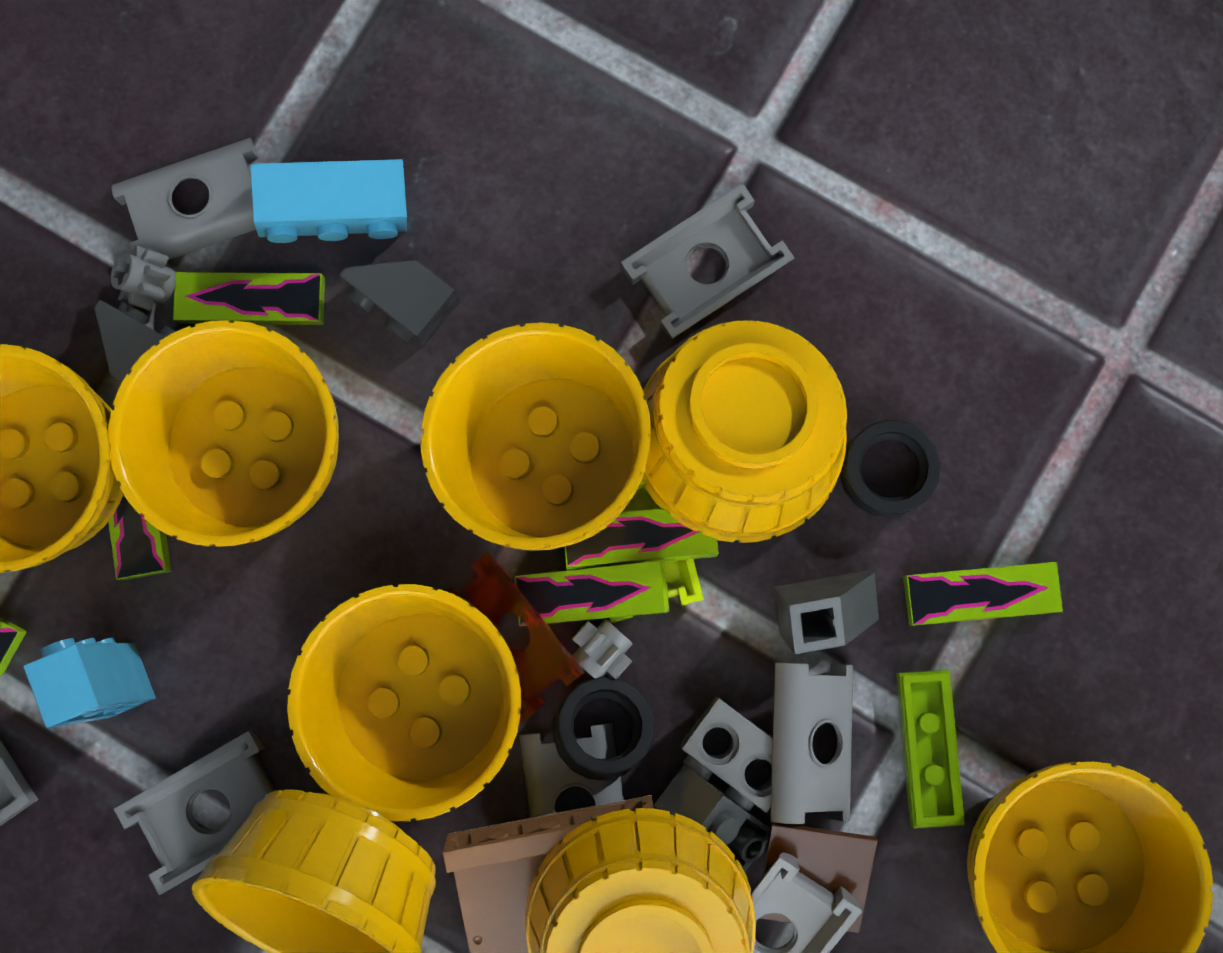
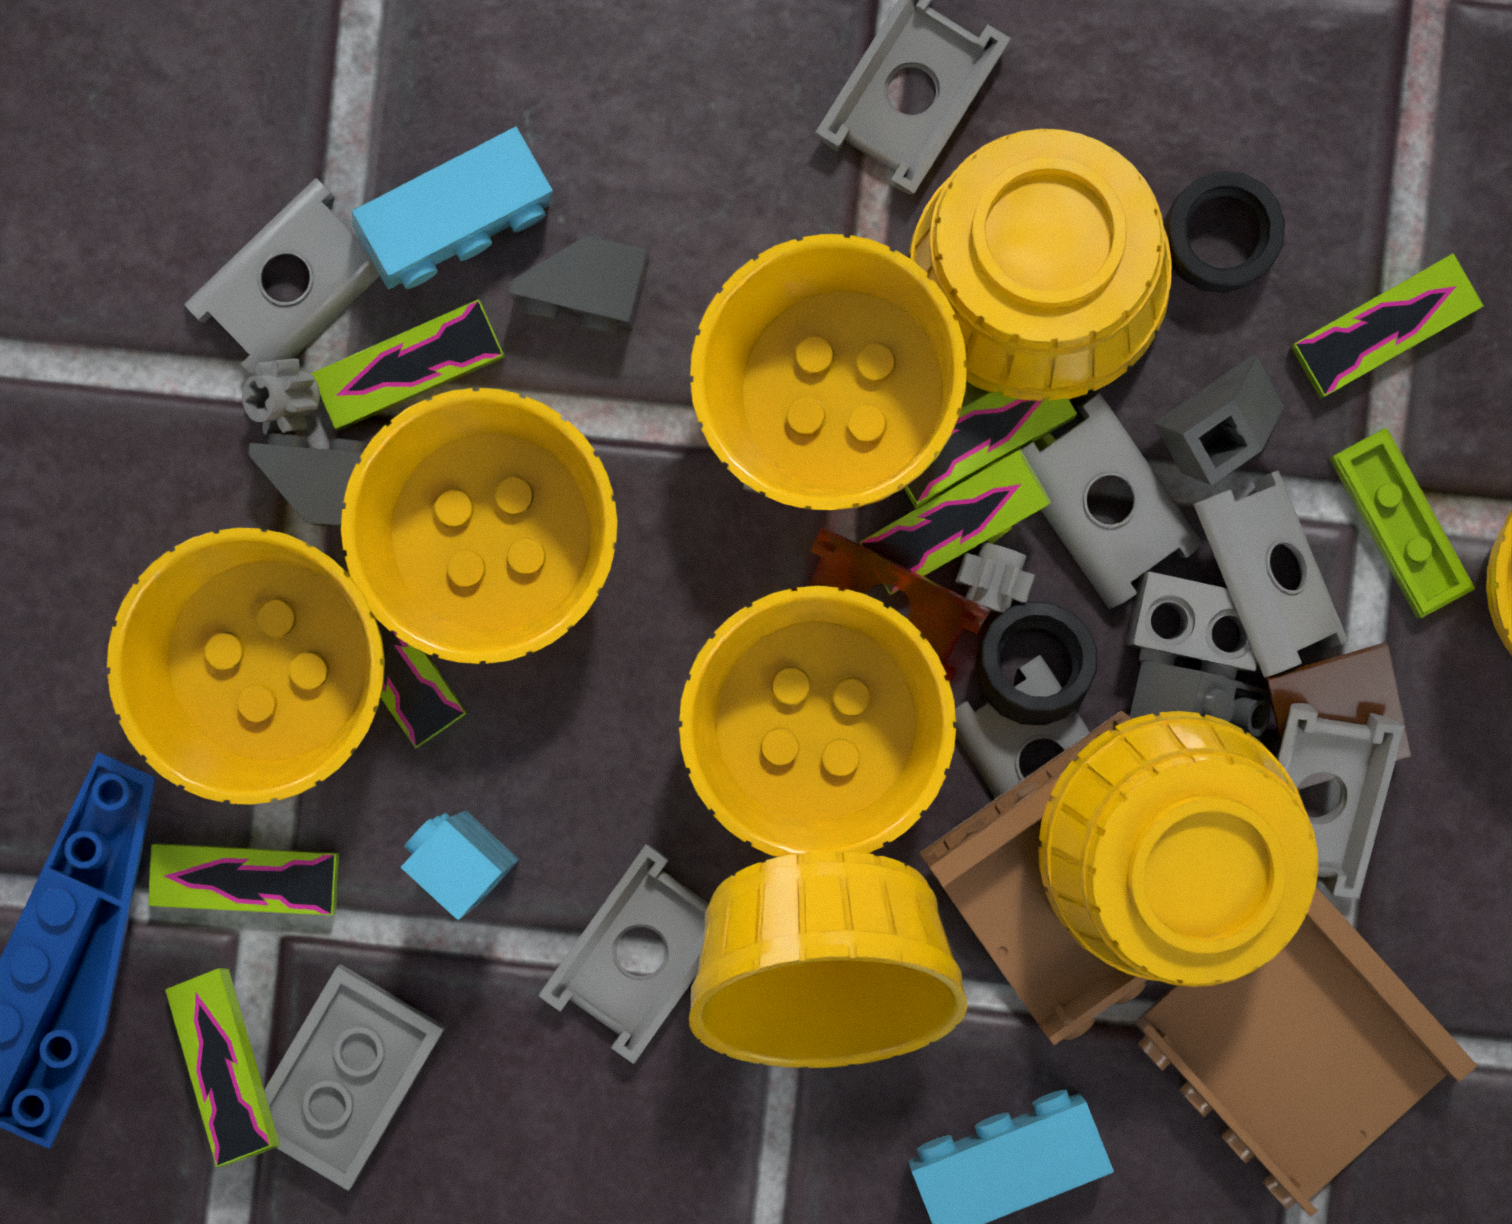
camera: 25 degrees left, 5 degrees up
none -> light grey piece [1021,392,1203,609]

